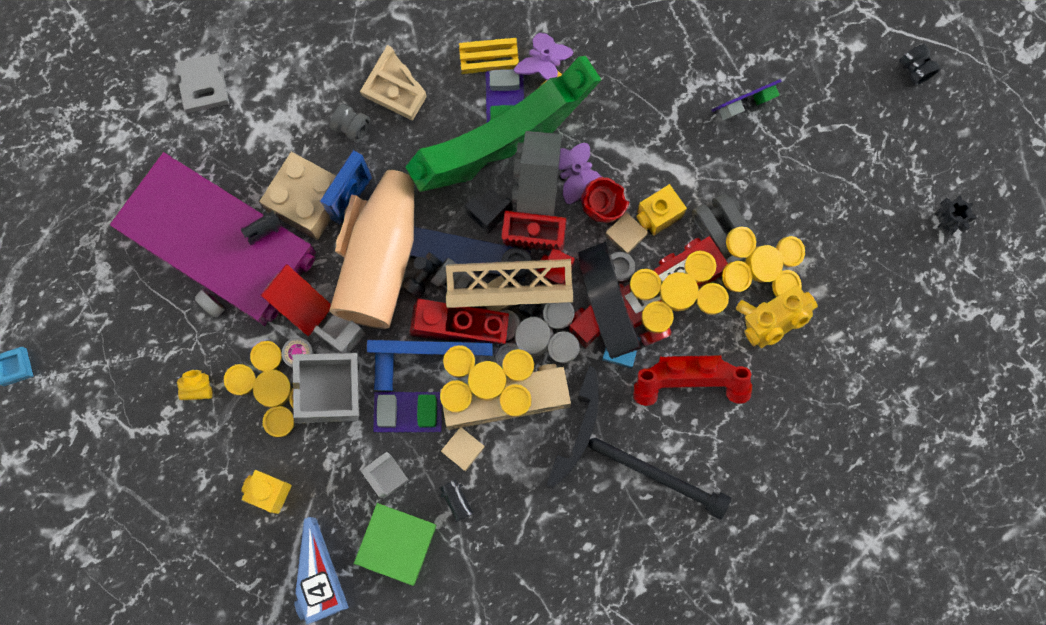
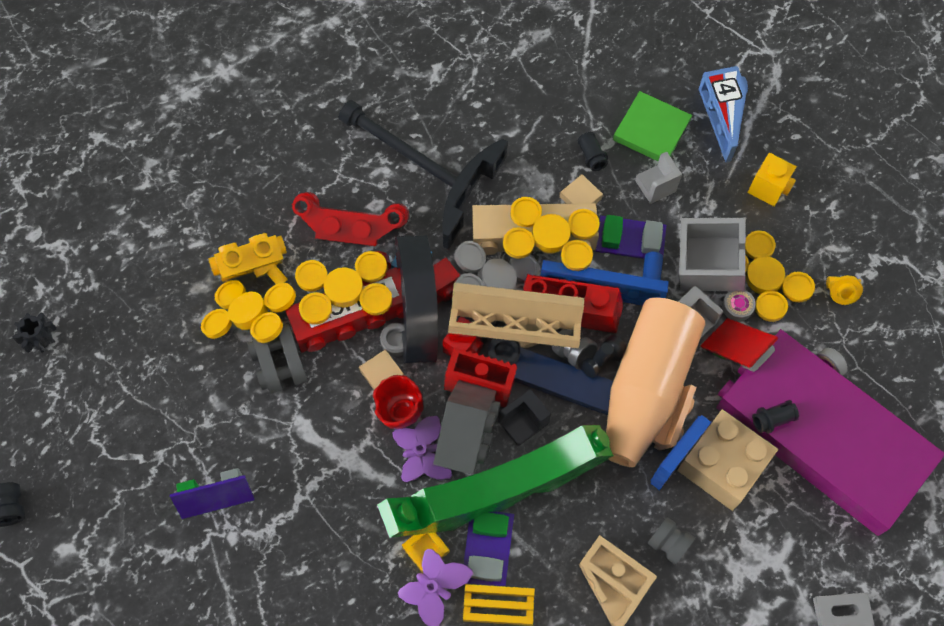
camera: 175 degrees left, 10 degrees down
yellow brick [636,184,687,236] -> none

